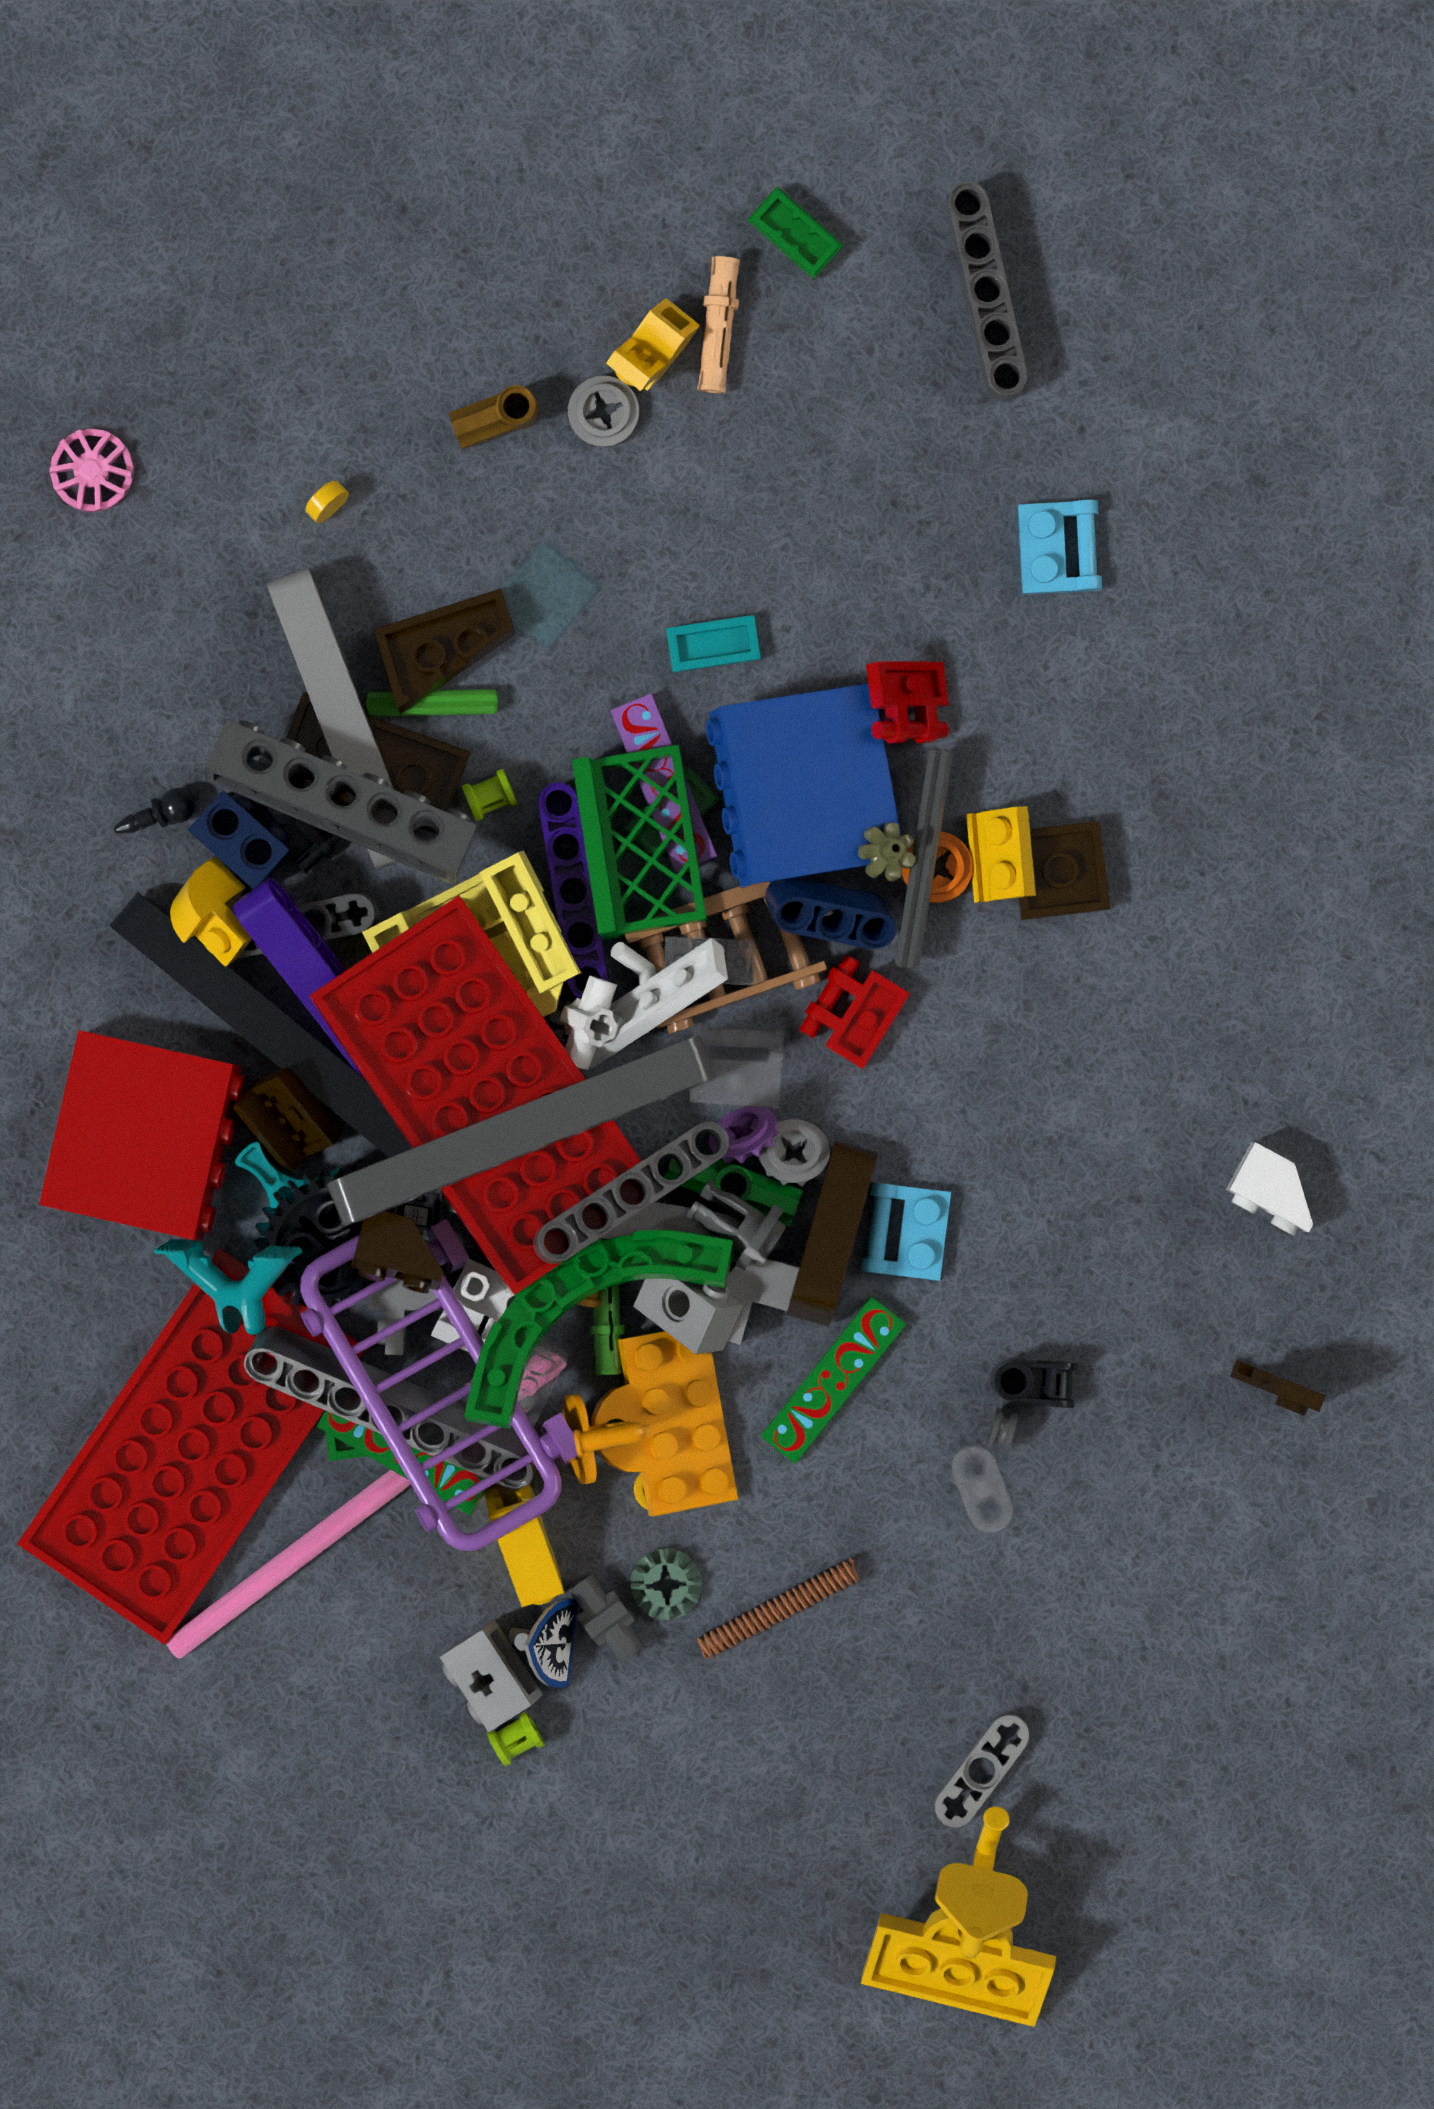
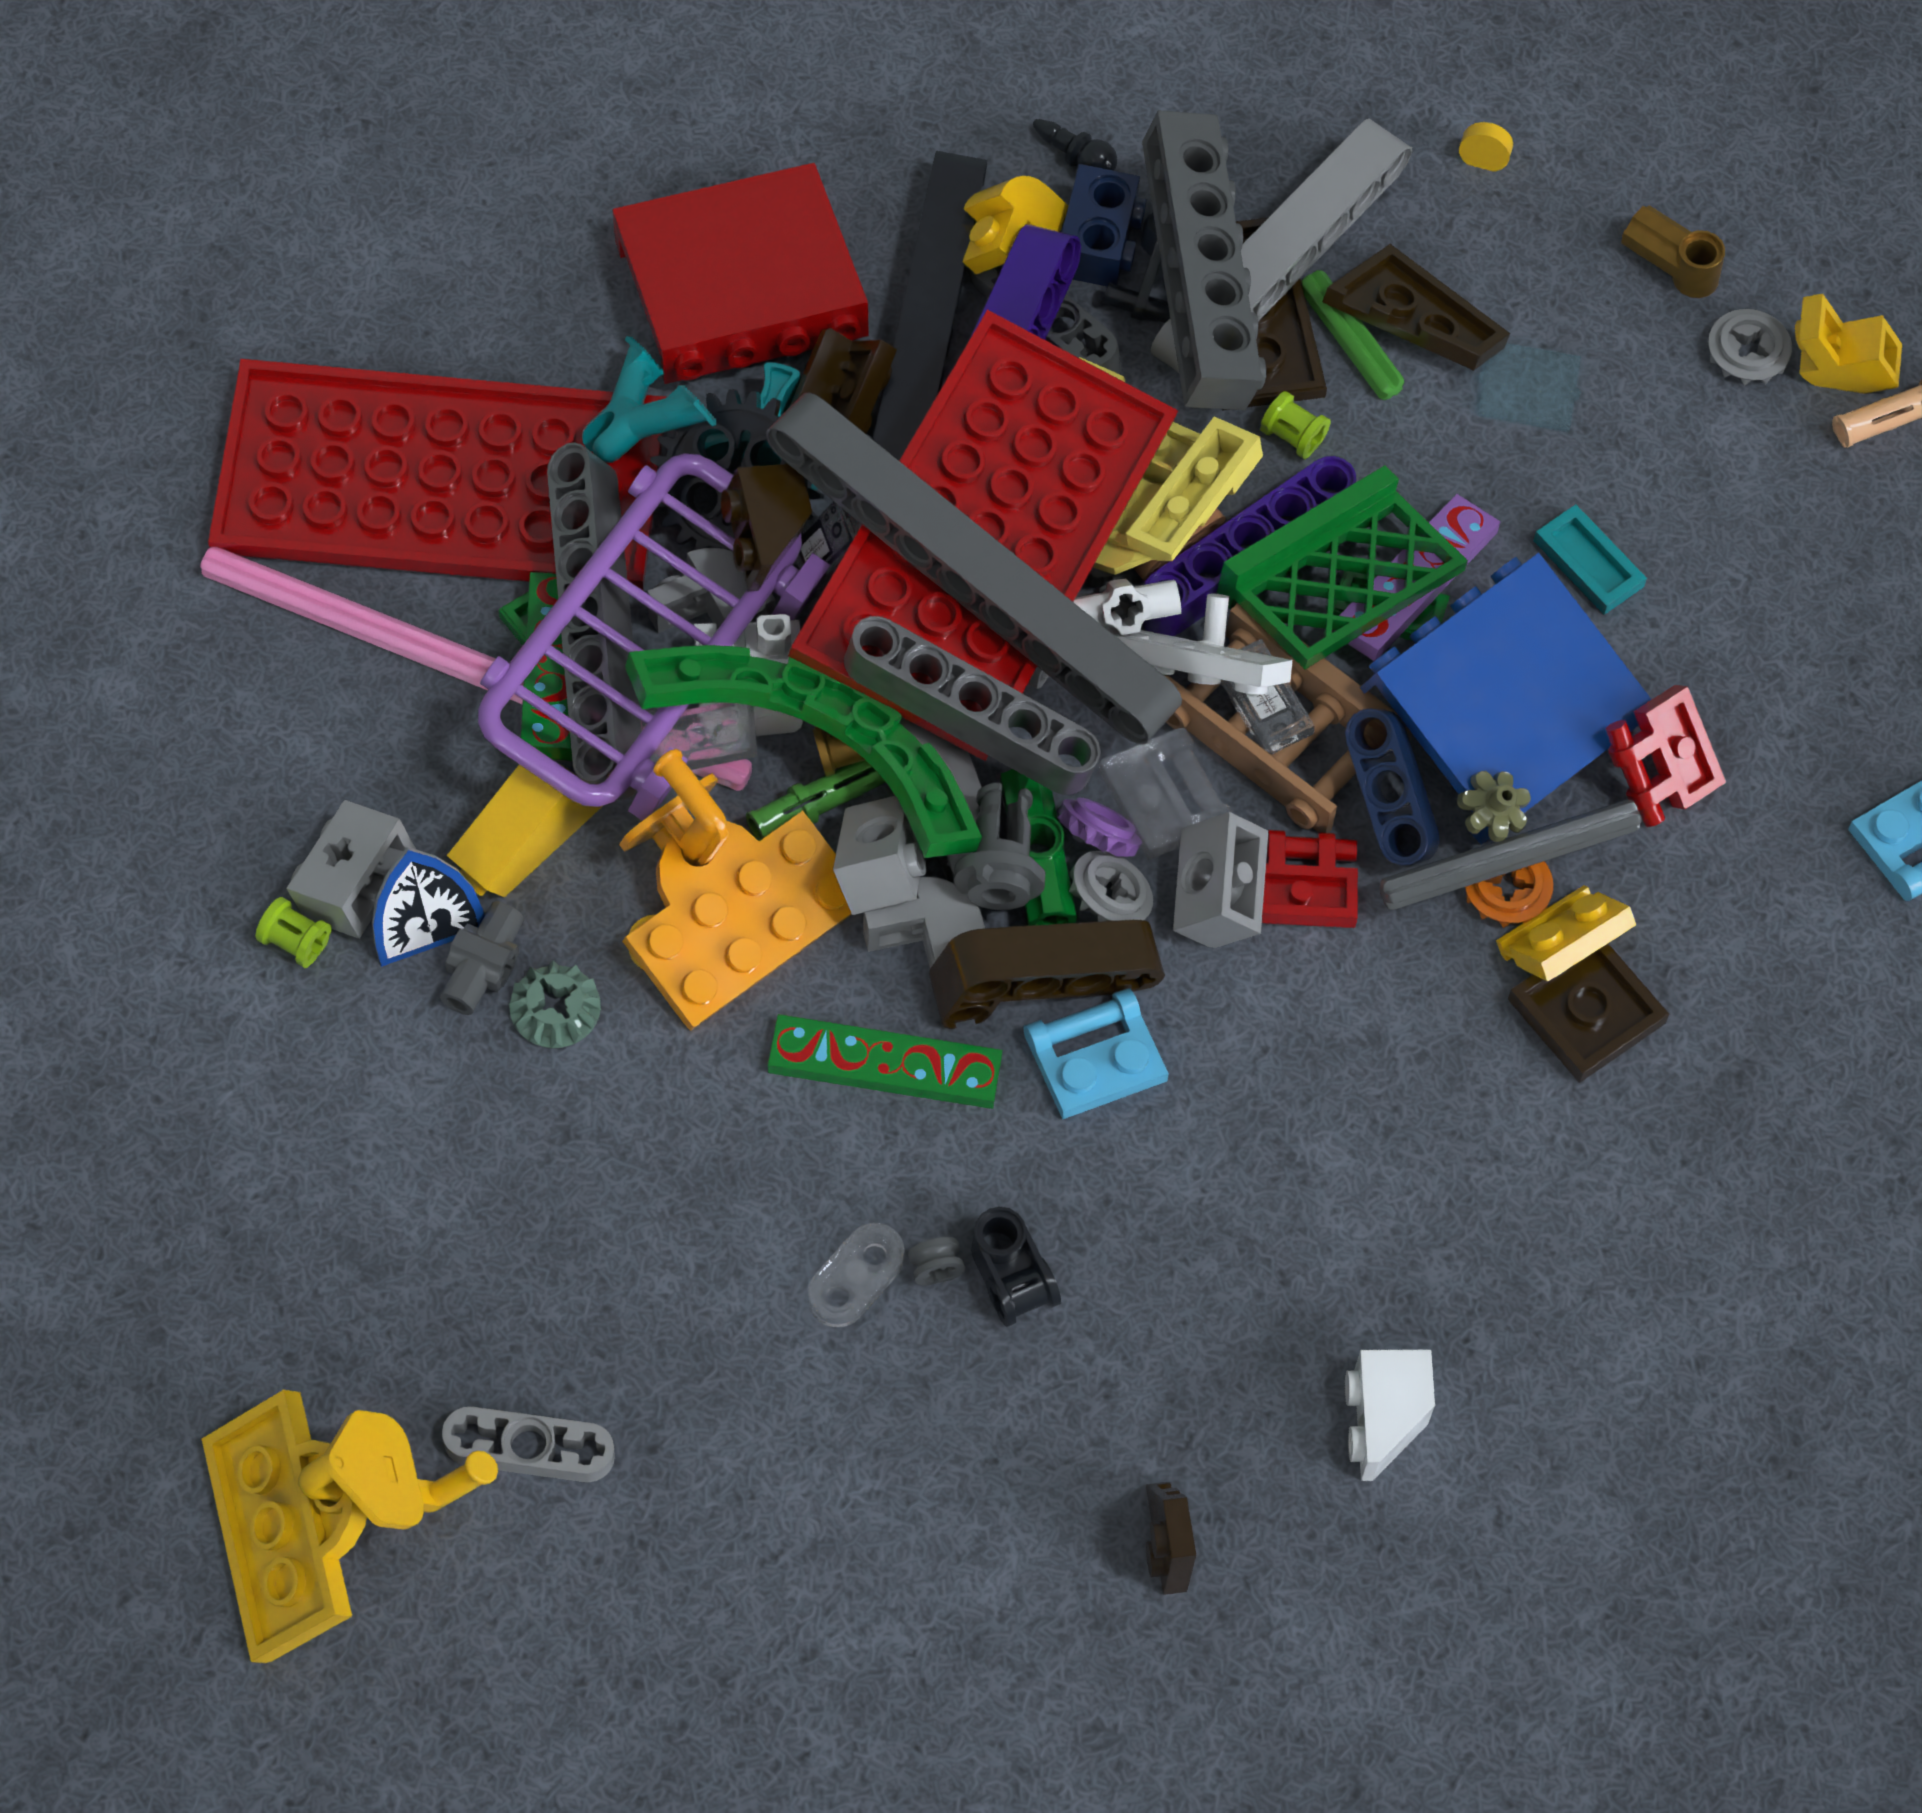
camera: 50 degrees right, 25 degrees down
nougat piece [697,1558,860,1659] -> none
none -> light grey brick [1173,812,1268,948]

